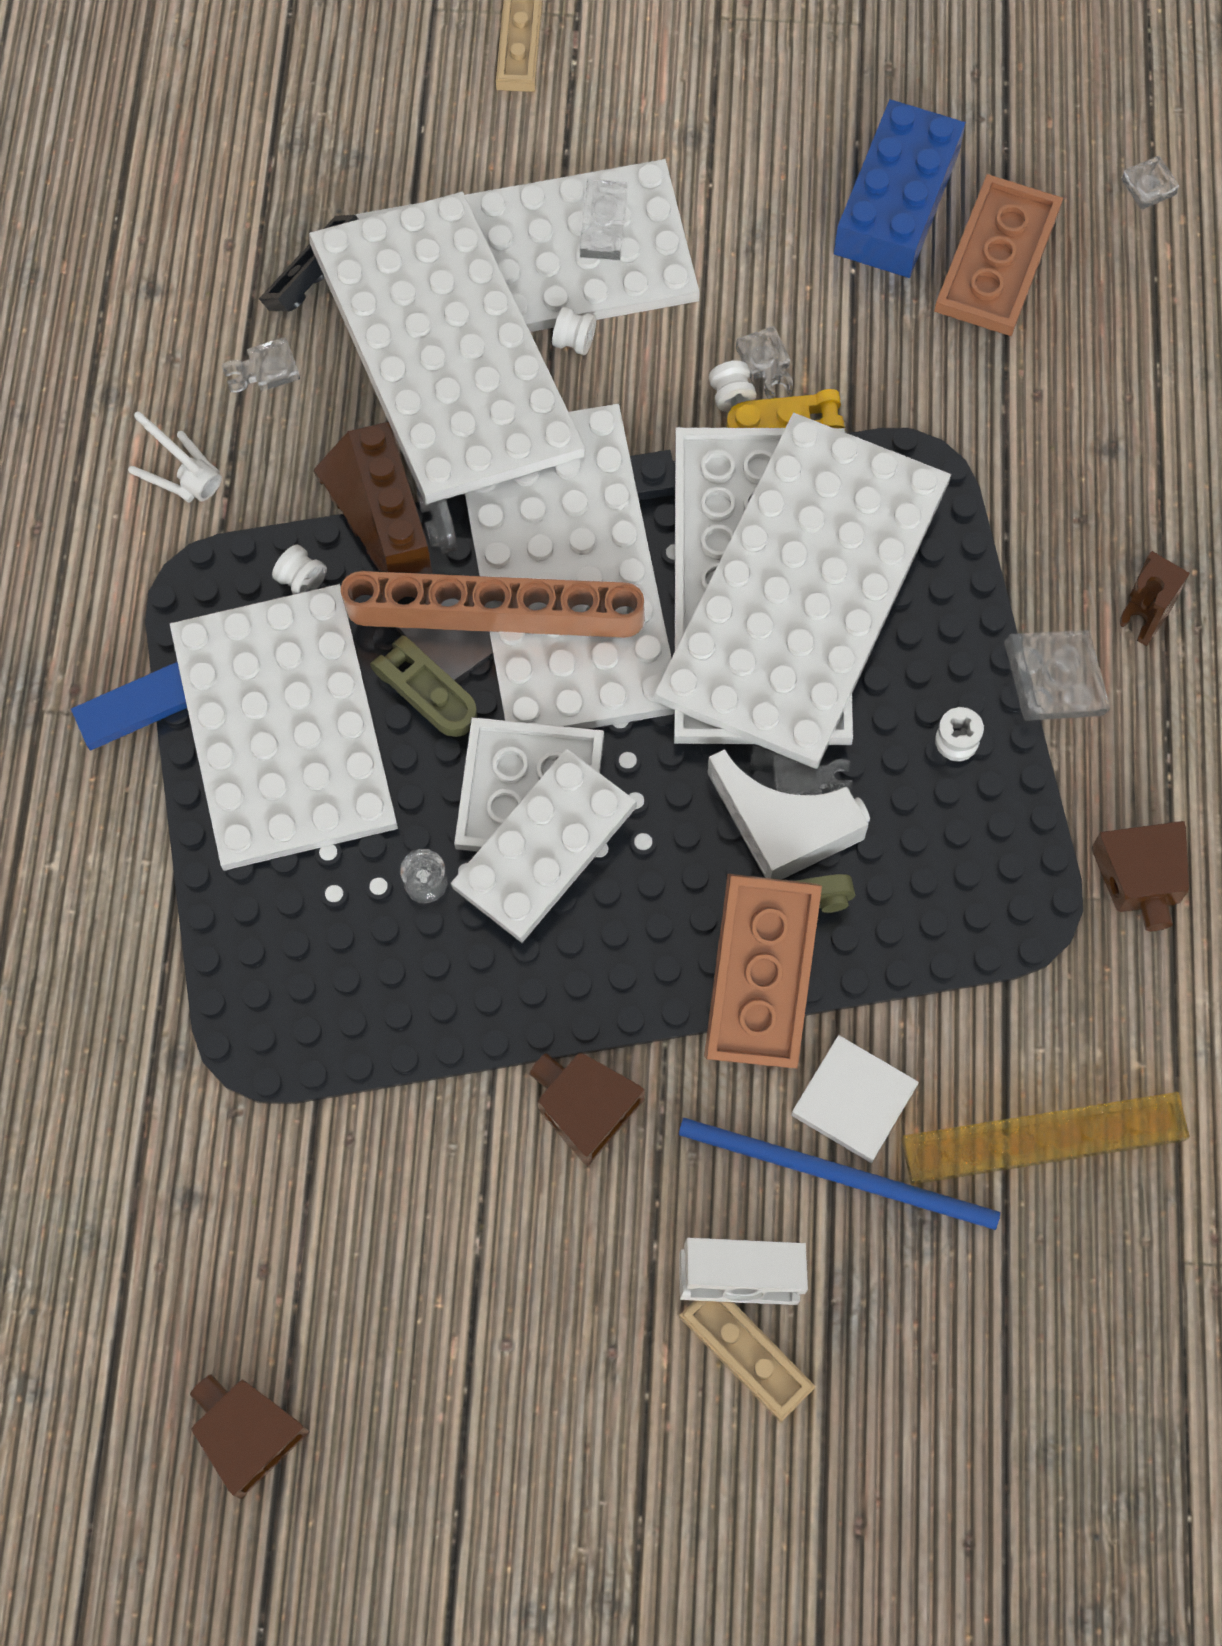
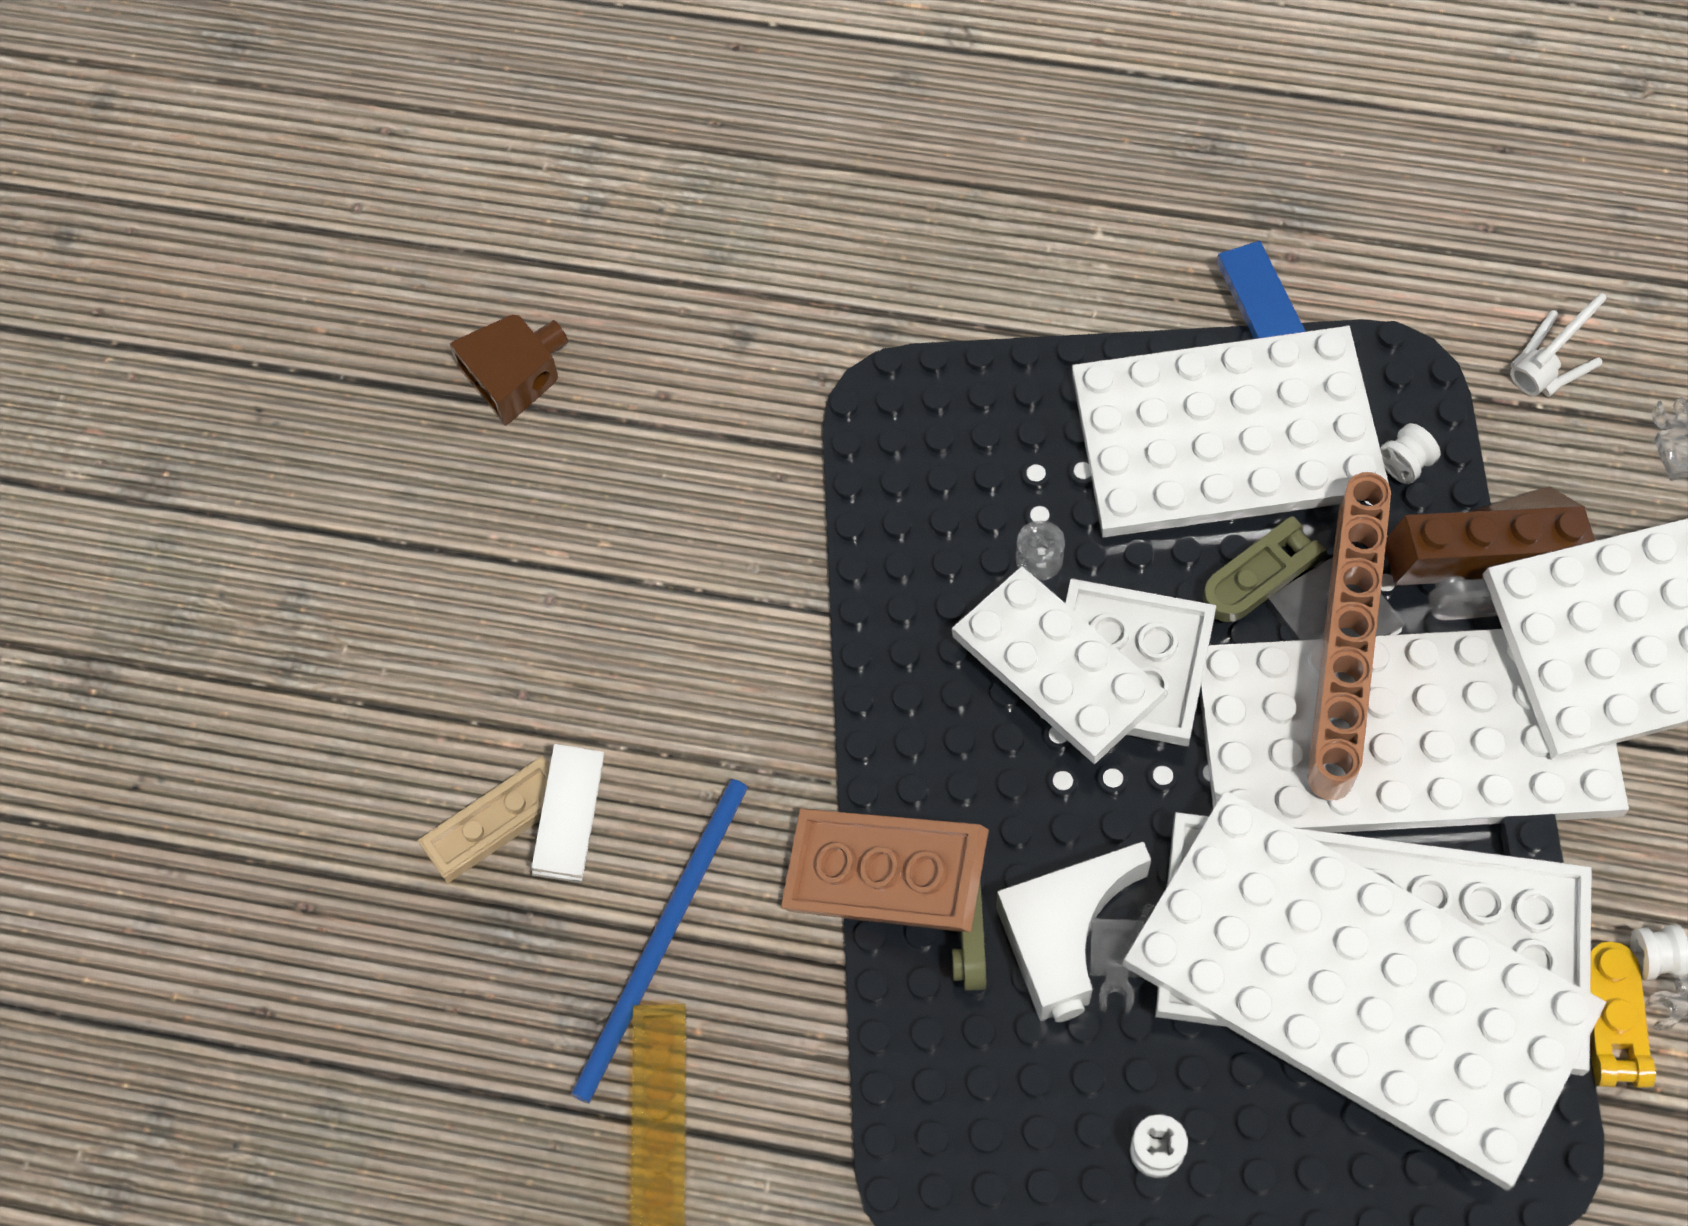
camera: 100 degrees right, 5 degrees down
reddish brown torso [529,1053,645,1167] -> none
white tile [791,1035,919,1164] -> none

